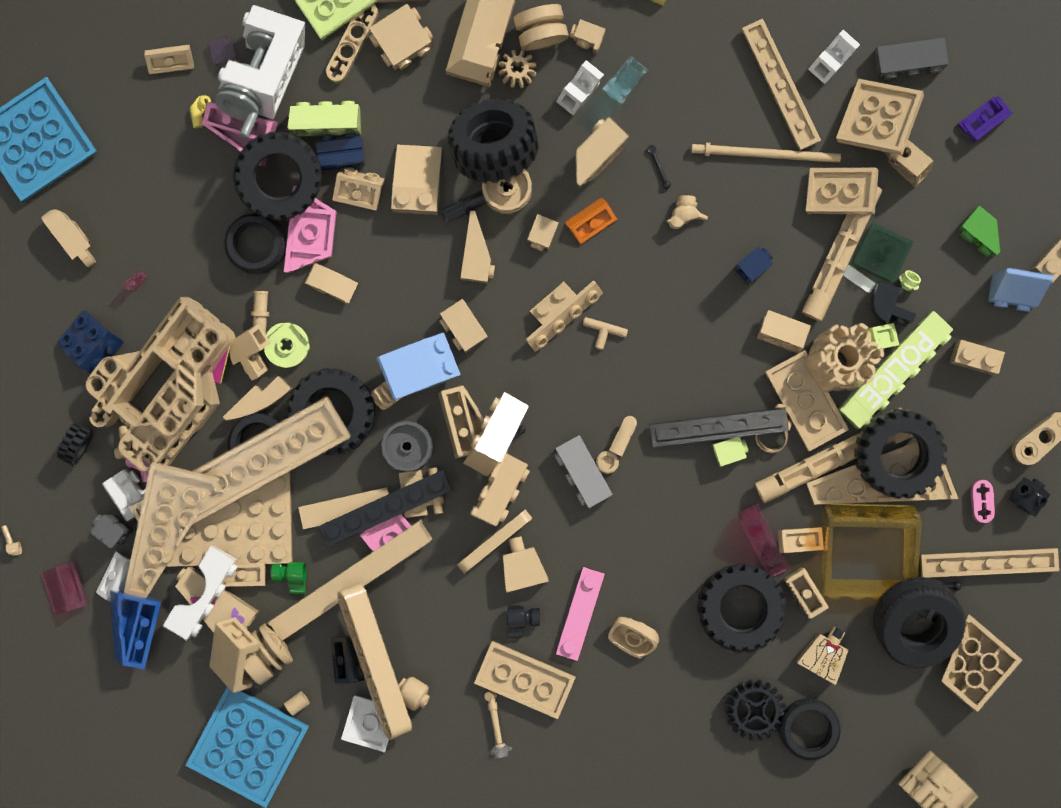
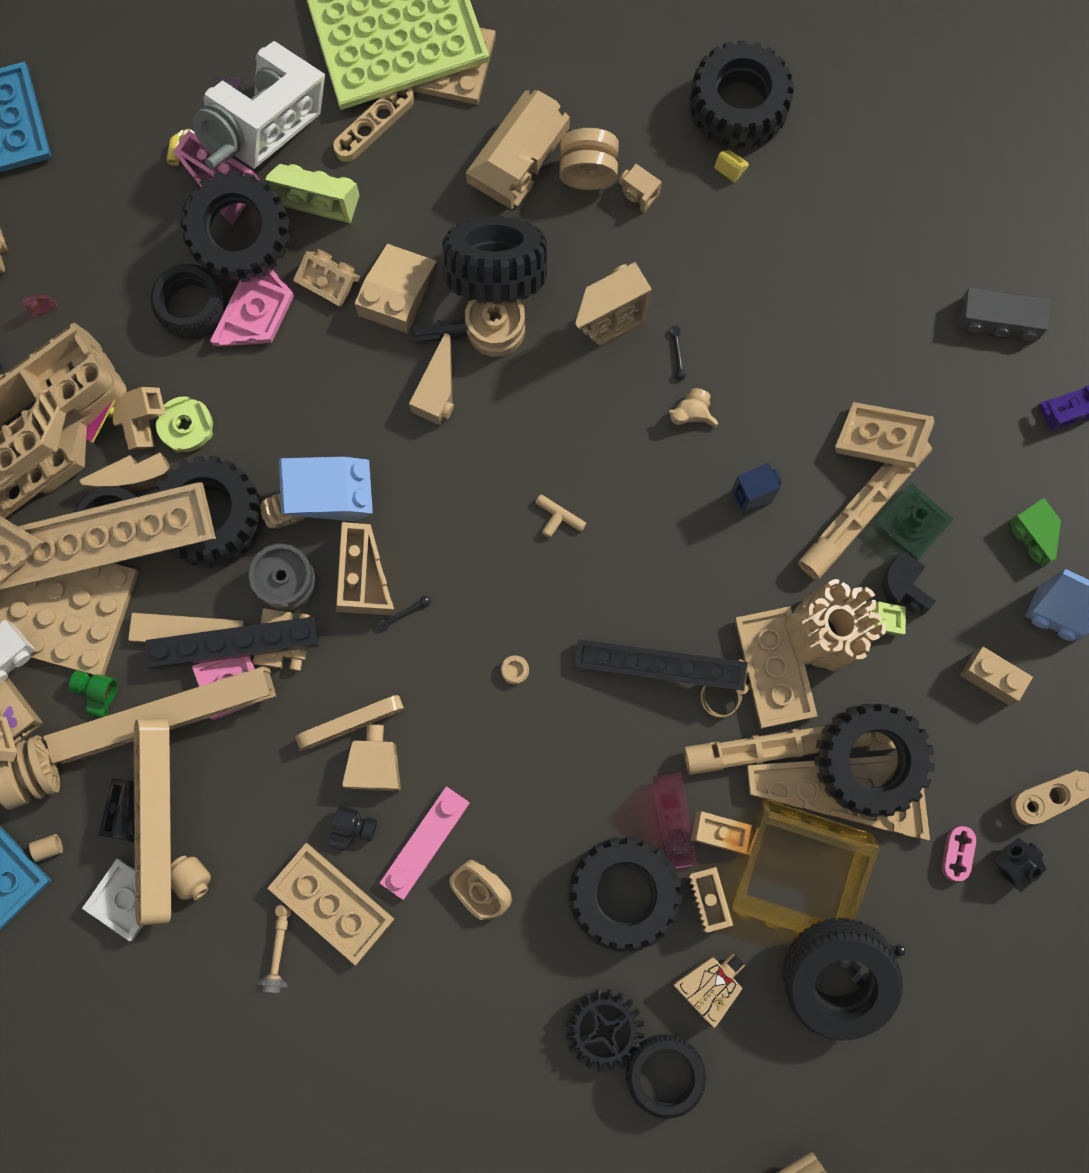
camera: 10 degrees right, 10 degrees down
tan plate [144,45,194,74] -> none
tan plate [223,563,266,586] -> none
tan pin [251,291,269,335] -> none
tan slope [304,263,358,304] -> none
dark blue brick [316,133,365,171] -> none
tan brick [368,4,434,70] -> none
tan brick [440,299,488,352] -> none
wedge [464,393,528,476] -> none
tan wedge [471,453,530,526] -> none
tan gear [499,50,536,88] -> none
tan bracket [526,281,603,352] -> none
tan brick [527,214,559,252] -> none
light grey brick [554,435,613,508] -> none
white brick [556,61,604,116] -> none
orange slope [565,198,617,245] -> none
clear light blue brick [603,56,649,103] -> none
tan bar [609,416,637,457] -> none
tan bar [691,143,841,163] -> none
yellowish green brick [712,437,749,467] -> none
tan plate [742,18,821,151] -> none
tan hinge [757,310,811,354] -> none
white brick [808,30,860,84] -> none
tan plate [836,79,924,155] -> none
yellowish green brick [838,311,953,429] -> none
white sticker [843,265,876,293] -> none
tan torso [889,140,933,187] -> none
yellowish green plate [899,270,921,291] -> none
tan plate [920,548,1059,578] -> none
tan wedge [942,614,1022,712] -> none

